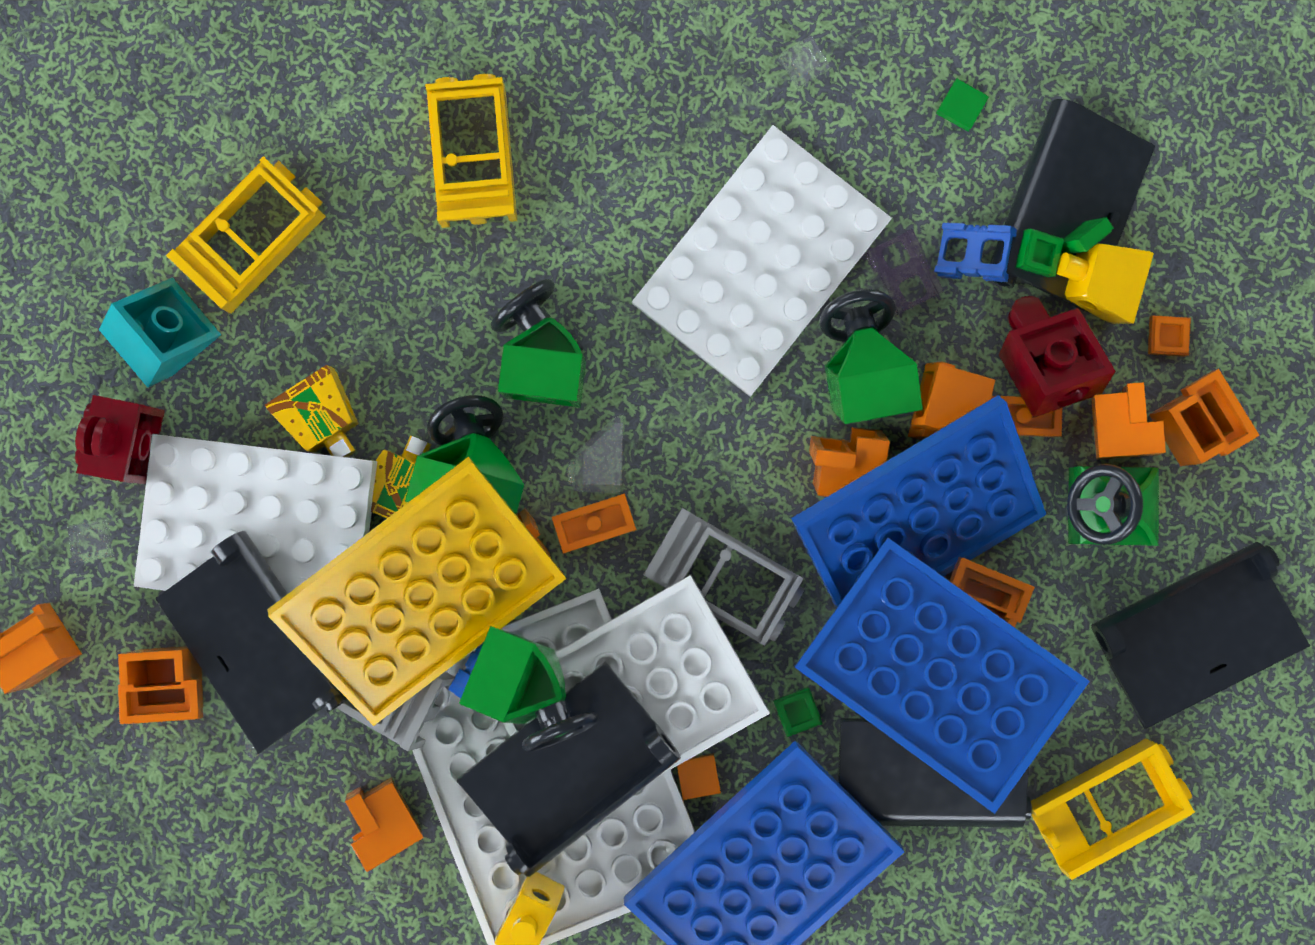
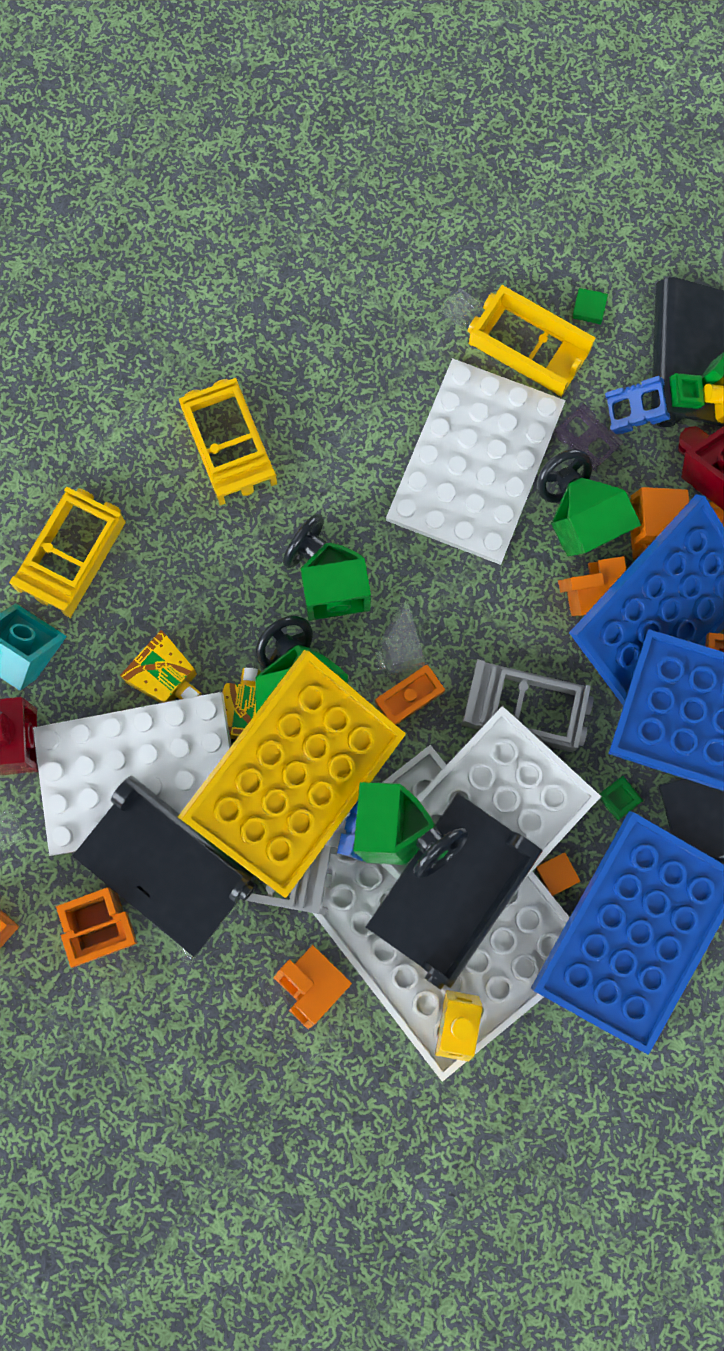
camera: 15 degrees left, 10 degrees down
none -> yellow door [467,285,596,397]

